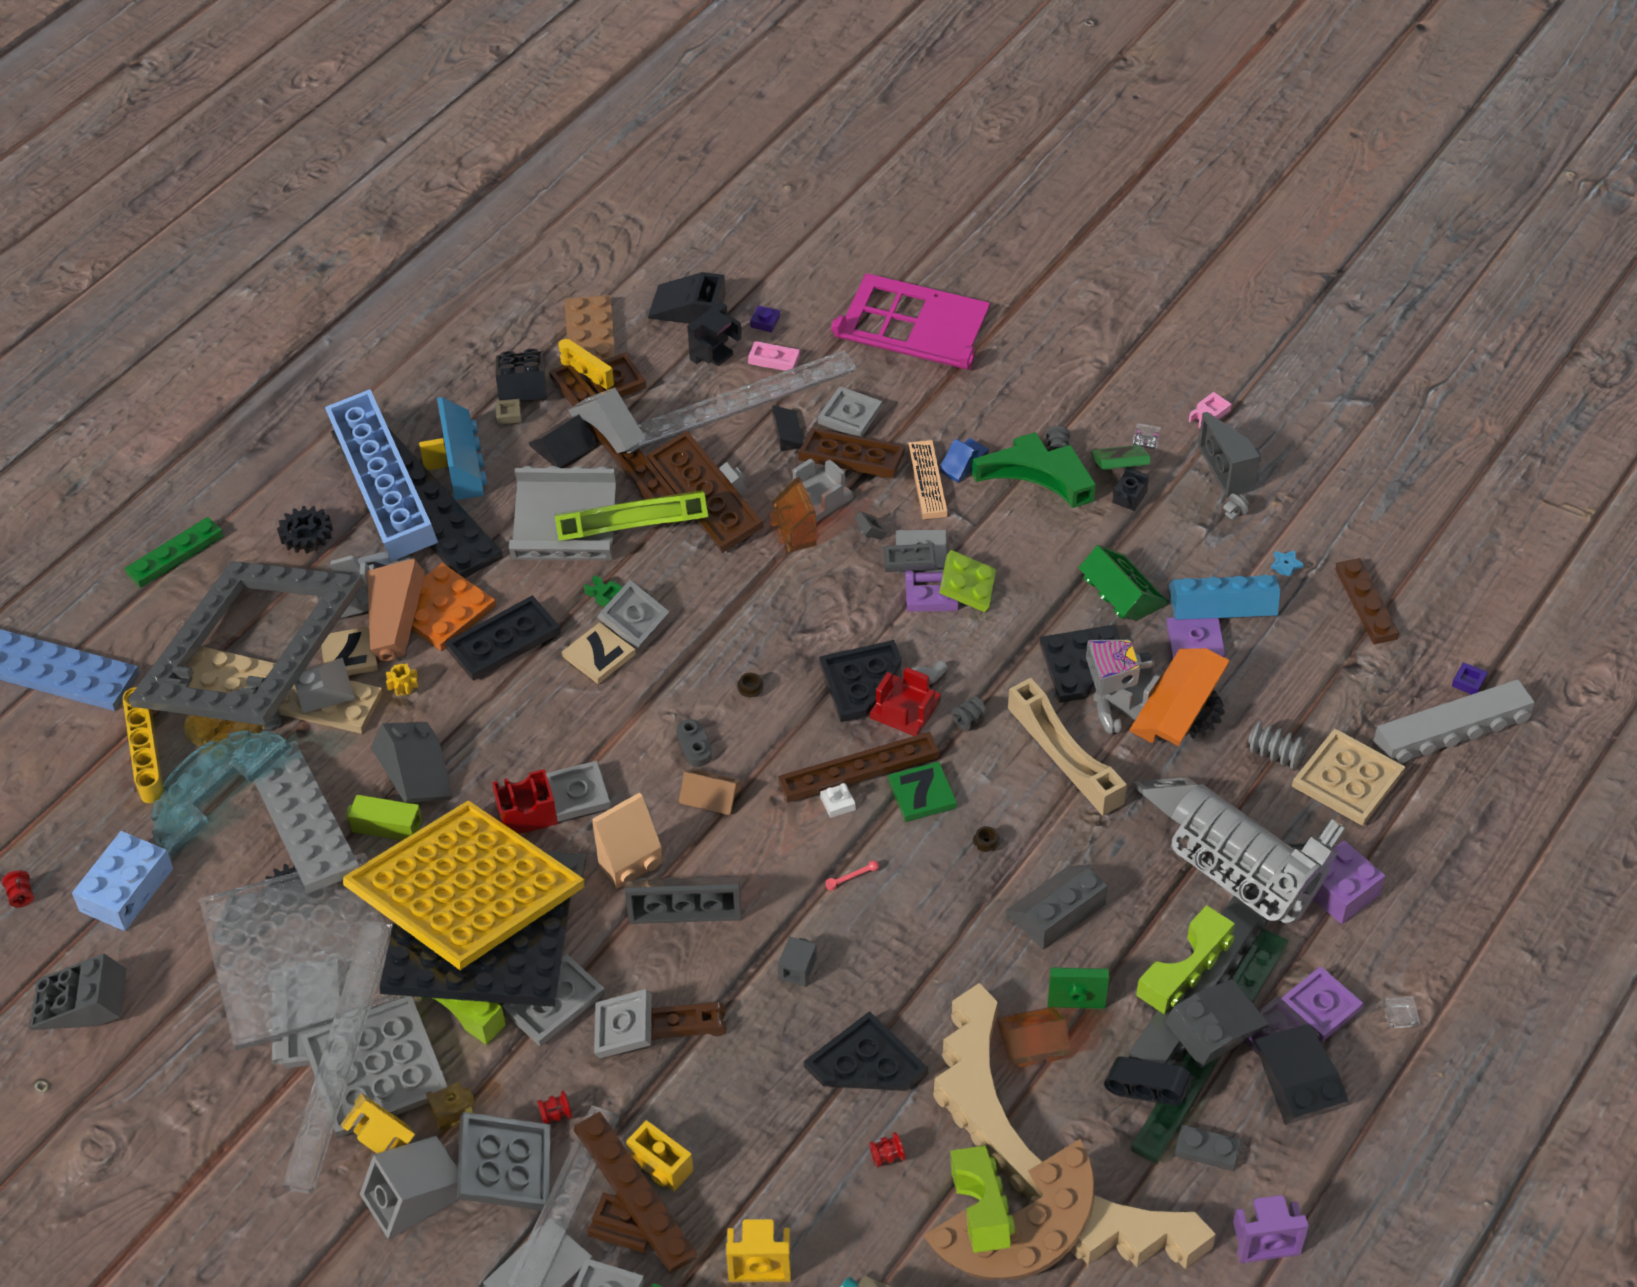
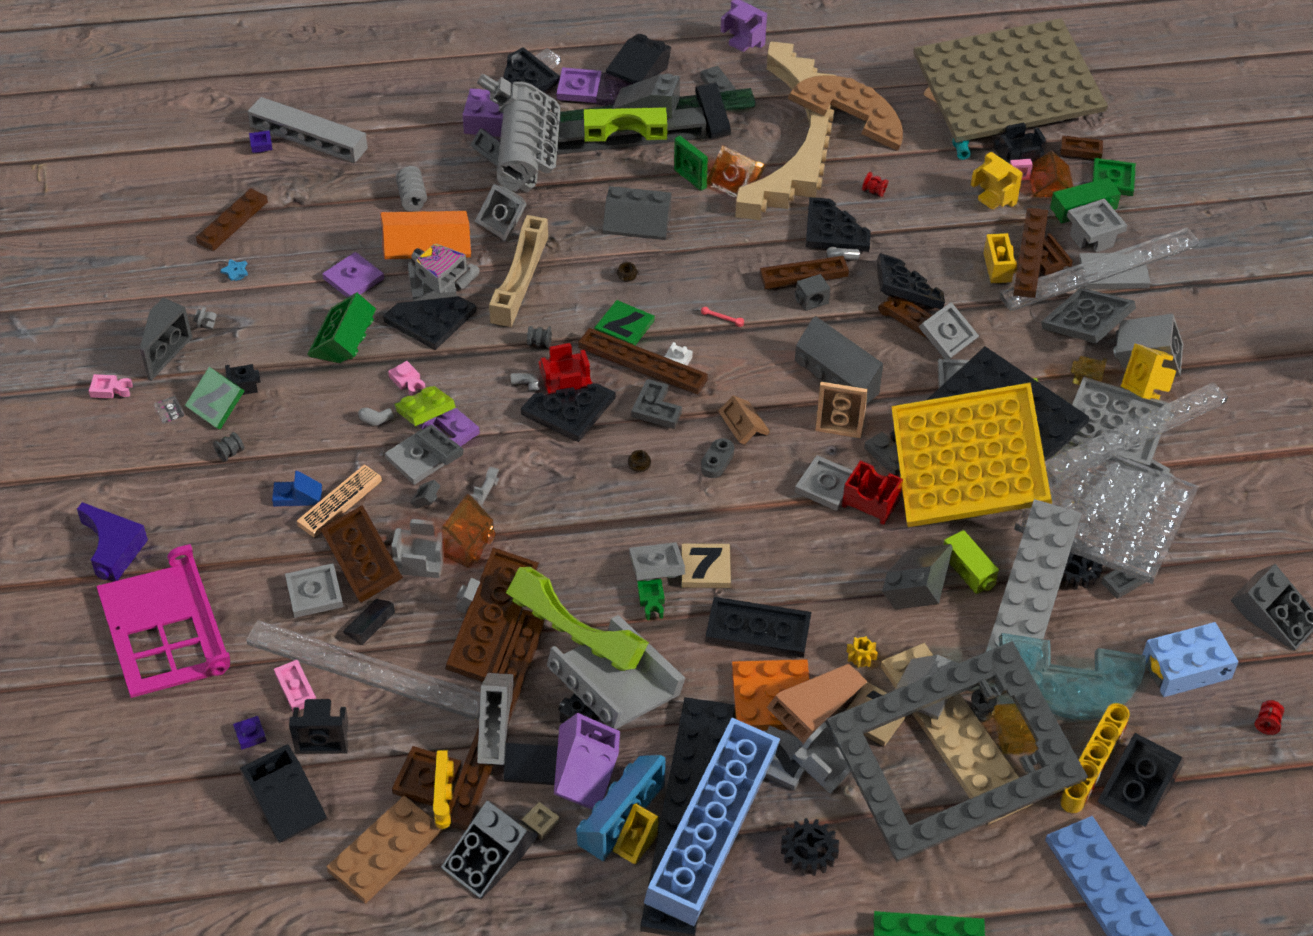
camera: 135 degrees left, 0 degrees up
red bush [537,1090,573,1124] -> none
lime arch [950,1145,1015,1253] -> none
green arch [972,432,1096,508] -> none
dark azure slope [1168,575,1280,620] -> none
tan plate [1292,728,1405,826] -> none
none -> dark purple arch [77,502,148,581]
none -> light grey arm [358,407,394,426]
none -> bright pink plate [388,361,425,396]
none -> light grey bar [469,467,499,523]
none -> black plate [503,47,560,92]
none -> medium lavender slope [554,713,620,810]
none -> dark grey plate [631,379,682,429]
none -> reddish brown plate [759,256,849,289]
none -> light grey arm [826,247,860,260]
none -> black plate [877,253,945,309]
none -> black slope [1097,733,1185,828]

